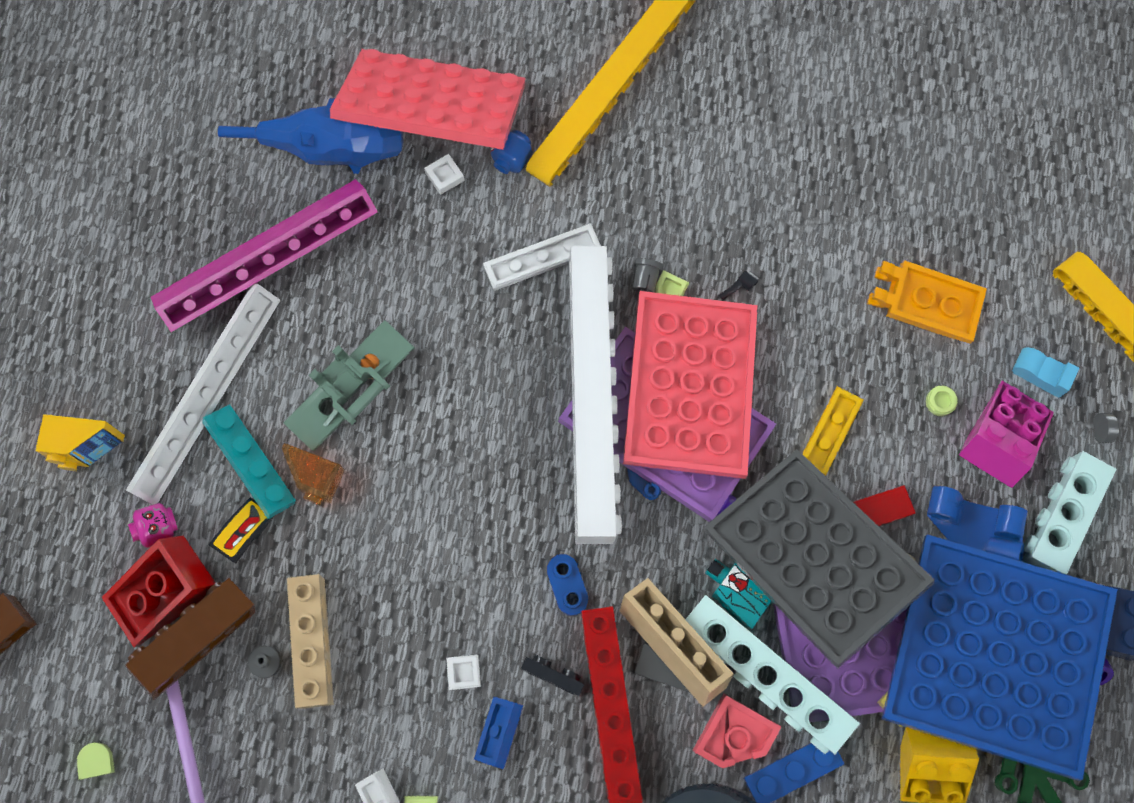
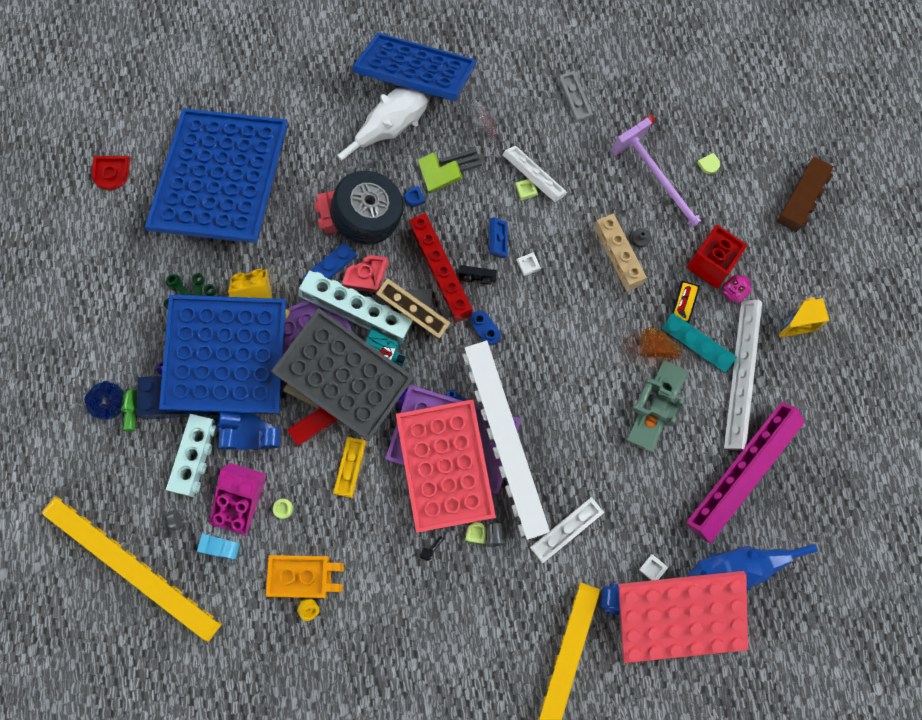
camera: 170 degrees right, 0 degrees up
reddish brown brick [125,578,255,700] -> none
none -> yellow tile [297,599,320,621]

